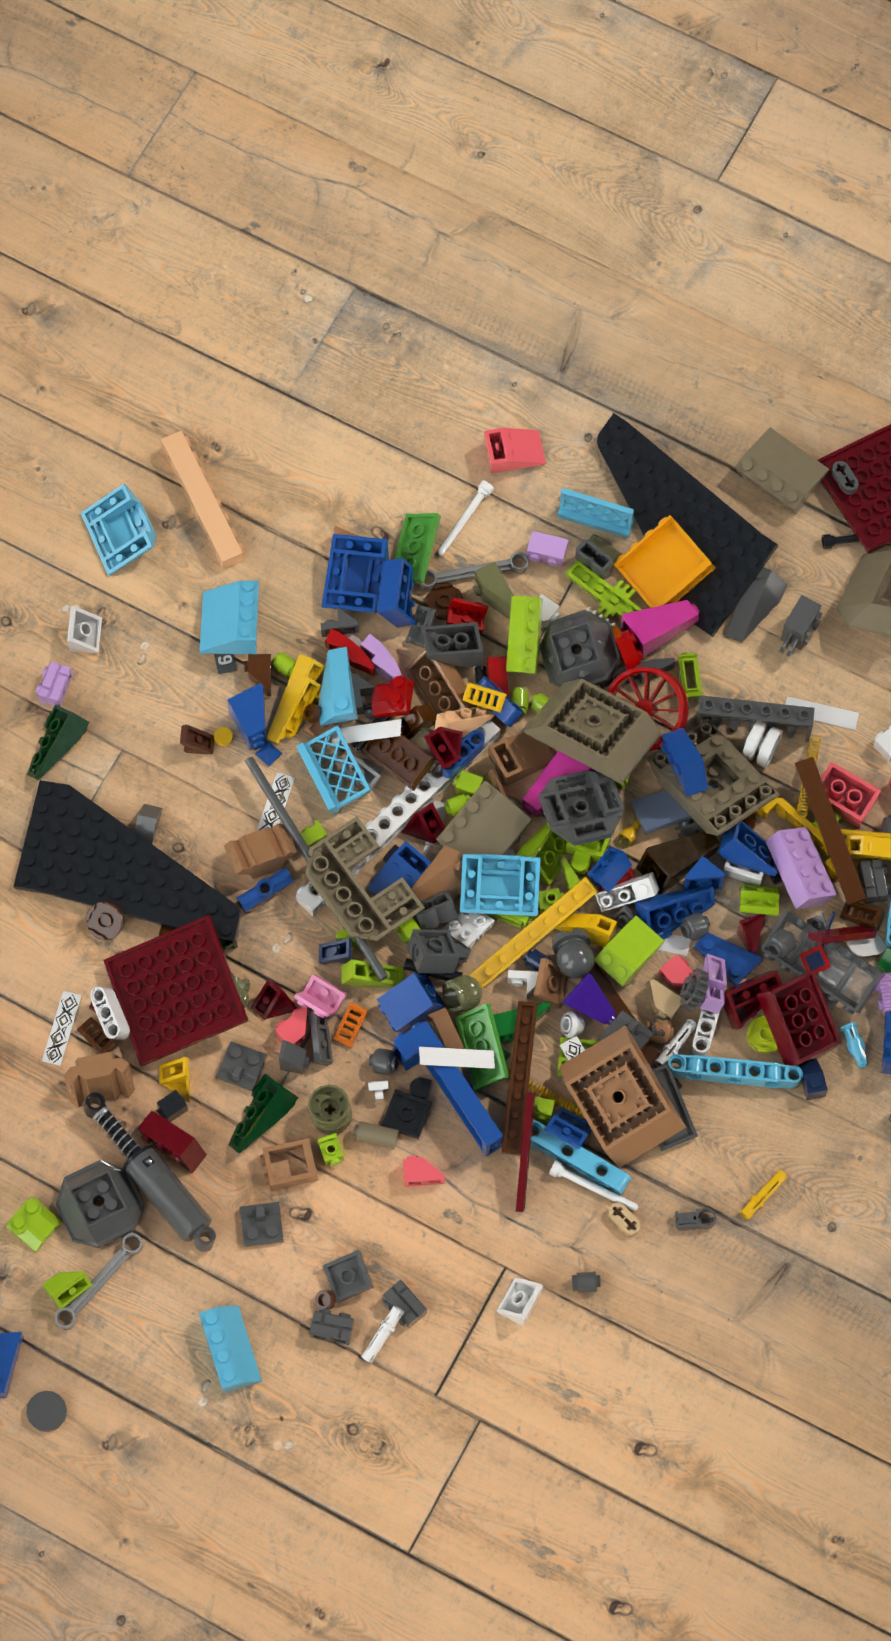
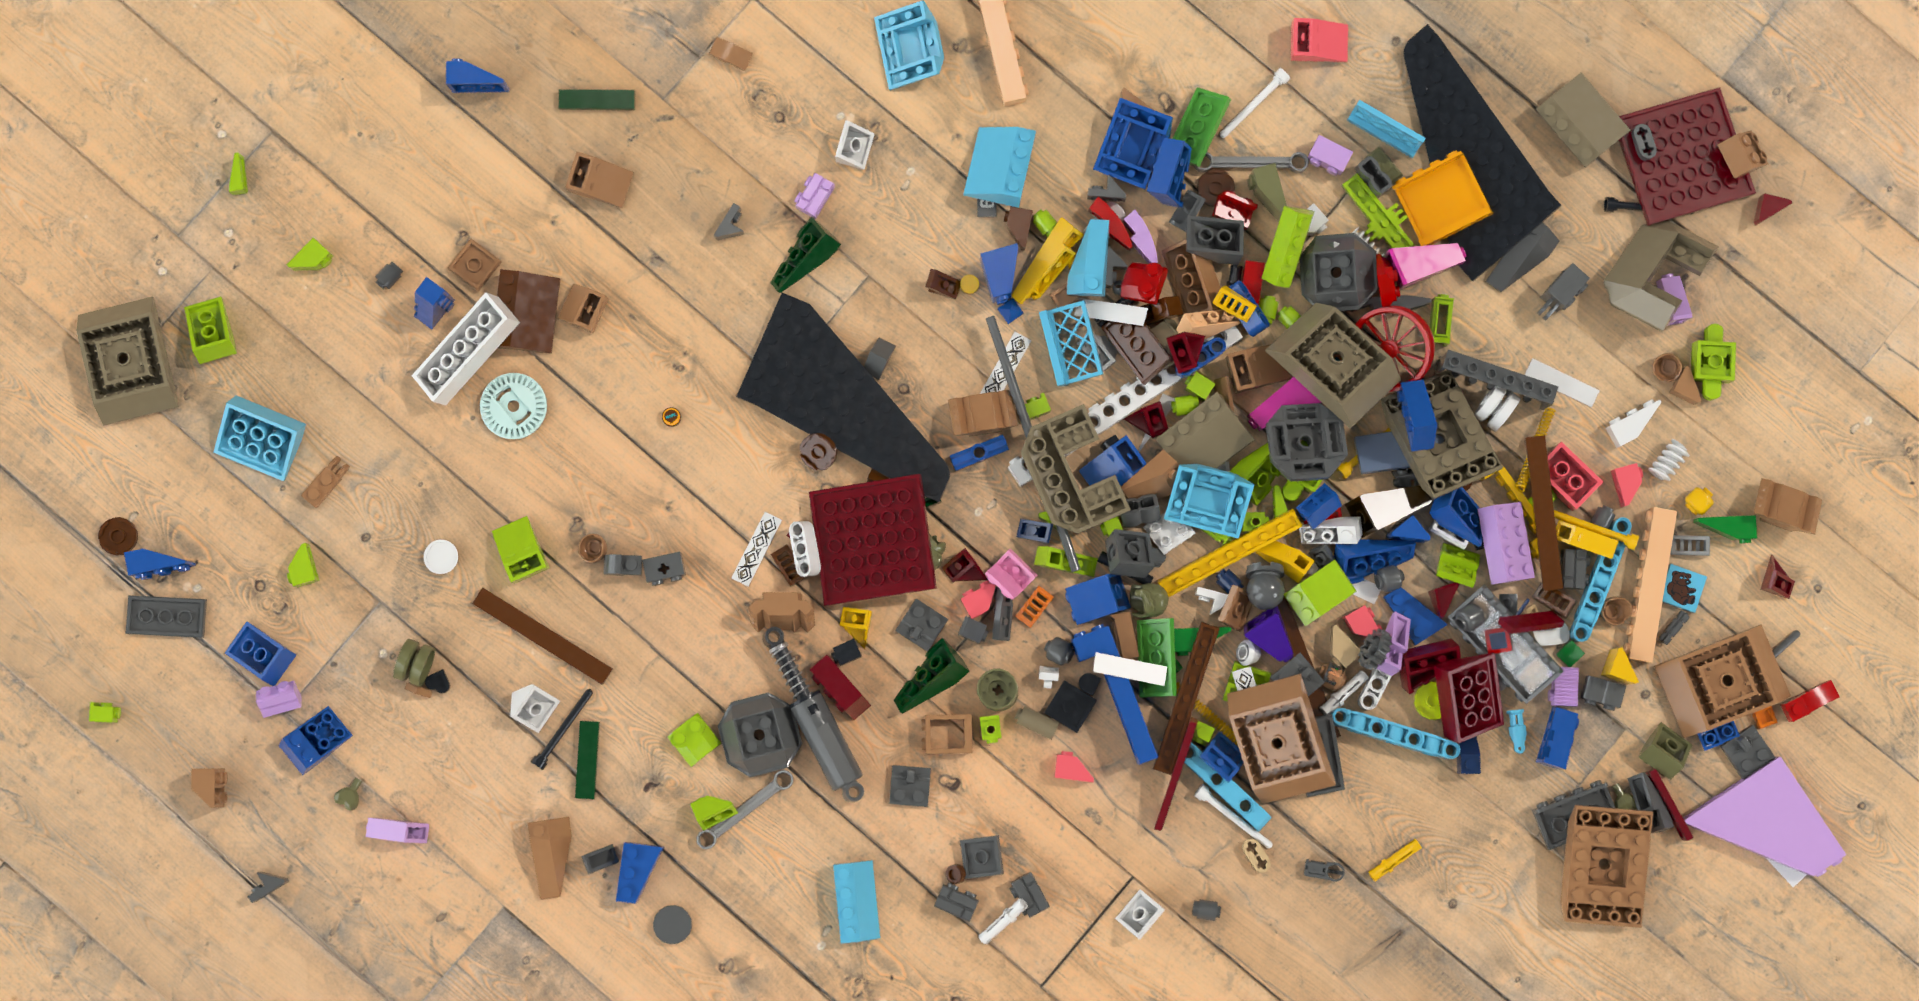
camera: 10 degrees right, 15 degrees up
reddish brown tile [303,703,321,723] -> none

